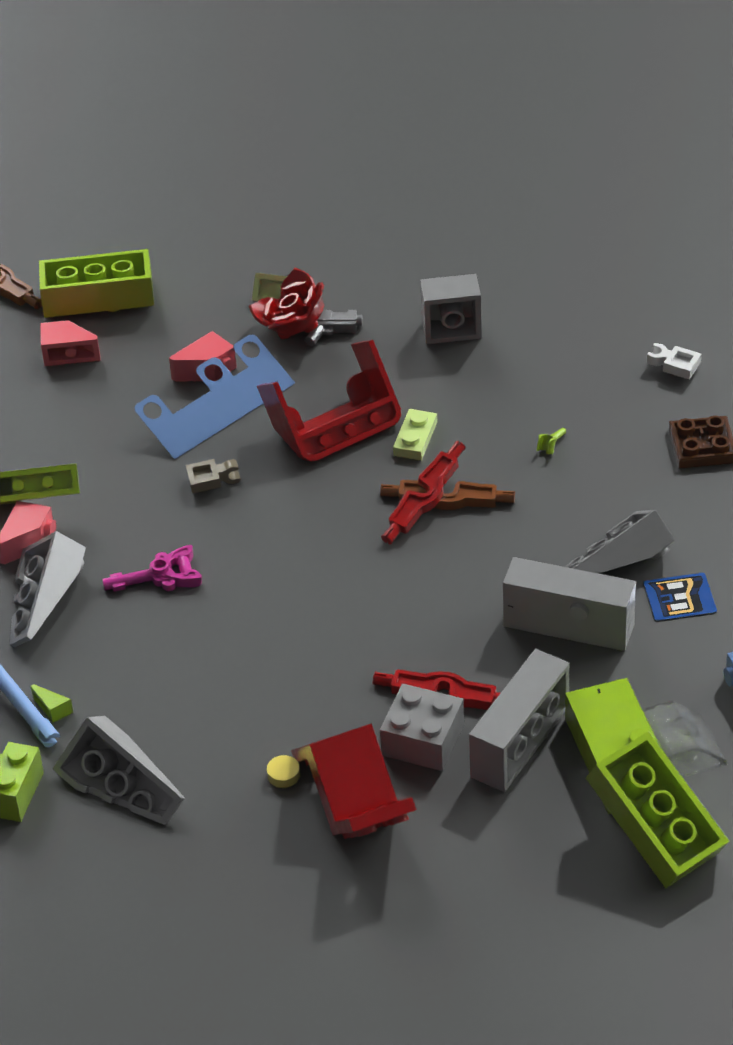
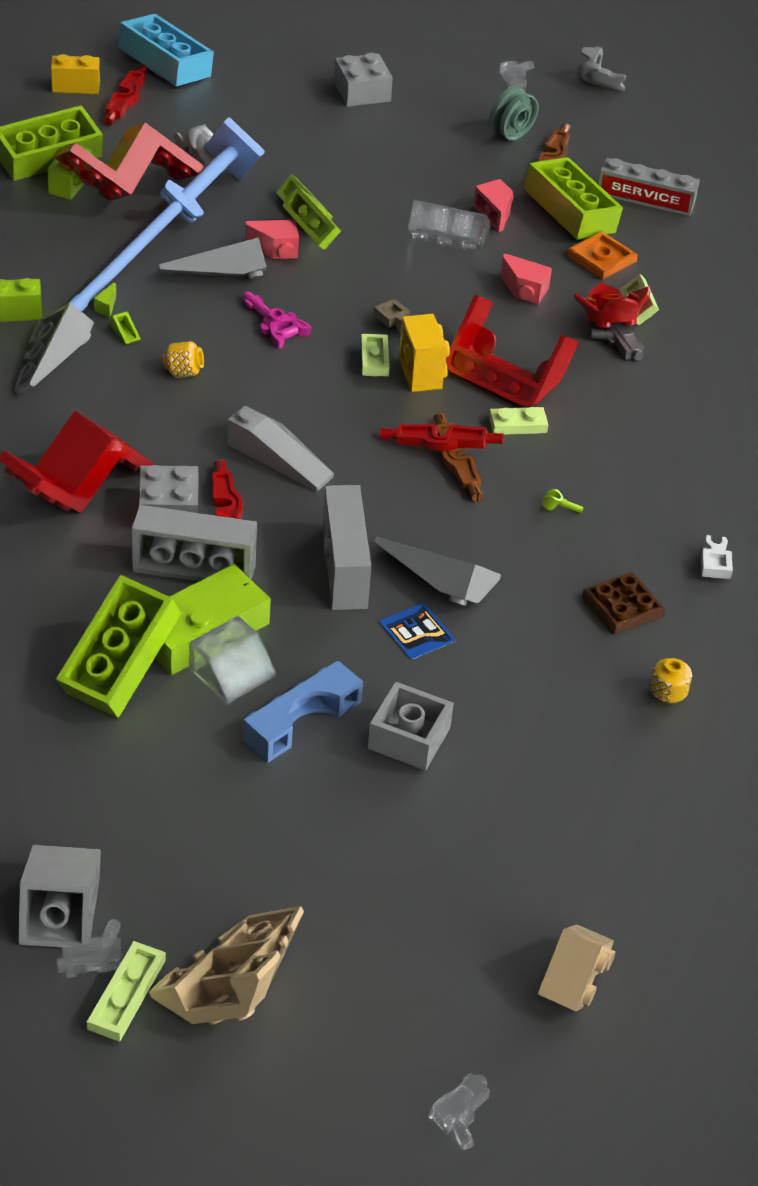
camera: 60 degrees right, 0 degrees up
medium blue piece [135,335,295,459] -> none
light grey brick [420,274,482,344] -> none
none -> lime piece [109,311,141,345]
none -> yellow head [162,341,204,378]
none -> light grey wedge [227,406,334,492]
none -> yellowish green plate [361,334,390,377]
none -> yellow brick [399,314,450,392]
none -> clear slope [407,200,491,251]
none -> orange tile [567,231,638,280]
none -> brick [598,158,700,216]

